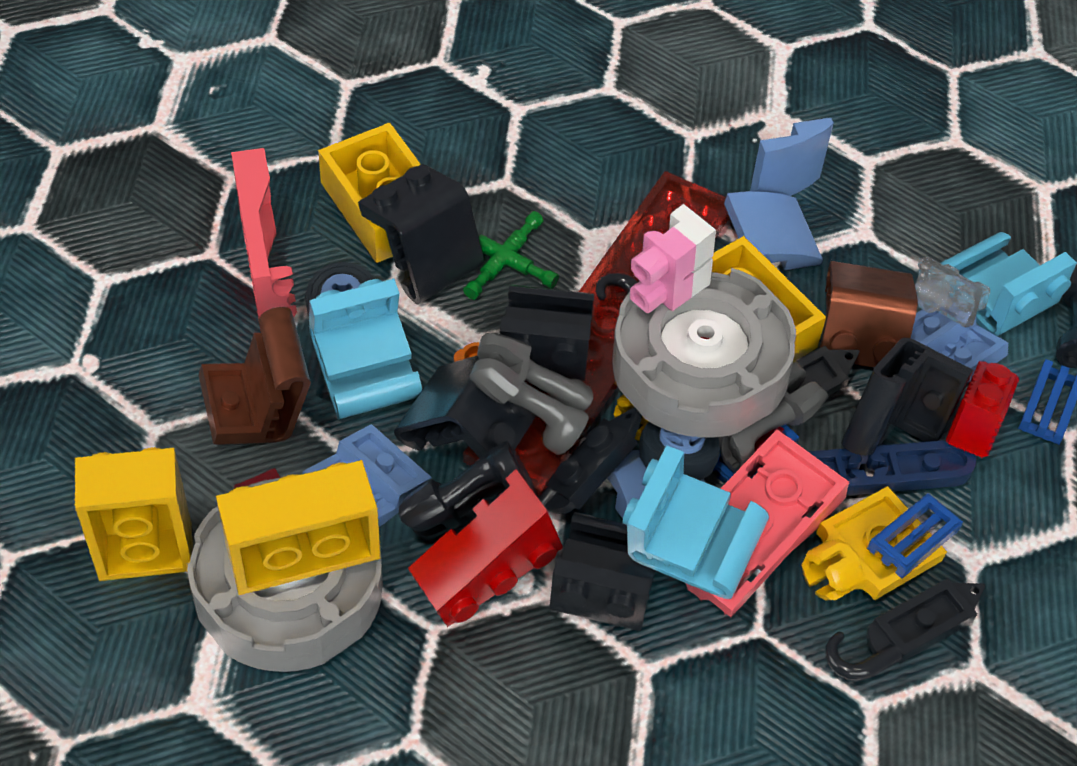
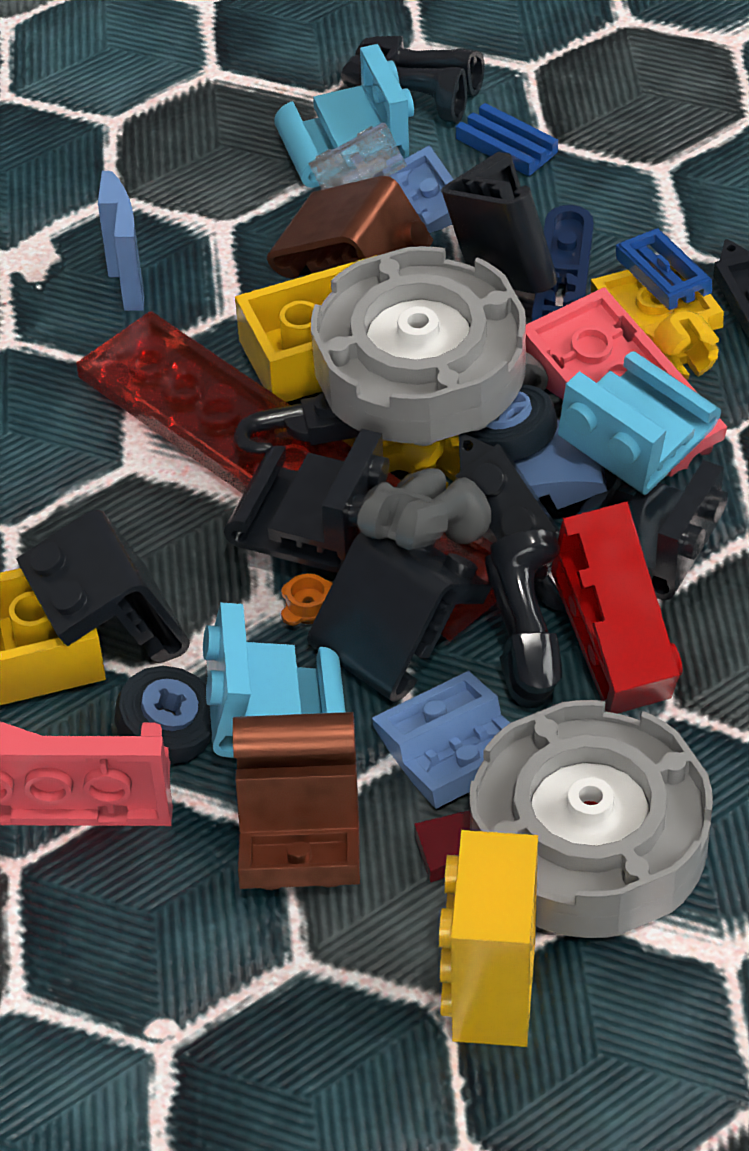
camera: 70 degrees left, 5 degrees down
yellow brick [216,460,381,595] -> none
green piece [463,211,559,300] -> none
bright pink hips [630,204,716,313] -> none
medium blue slope [724,191,823,270] -> none
red brick [946,361,1019,458] -> none

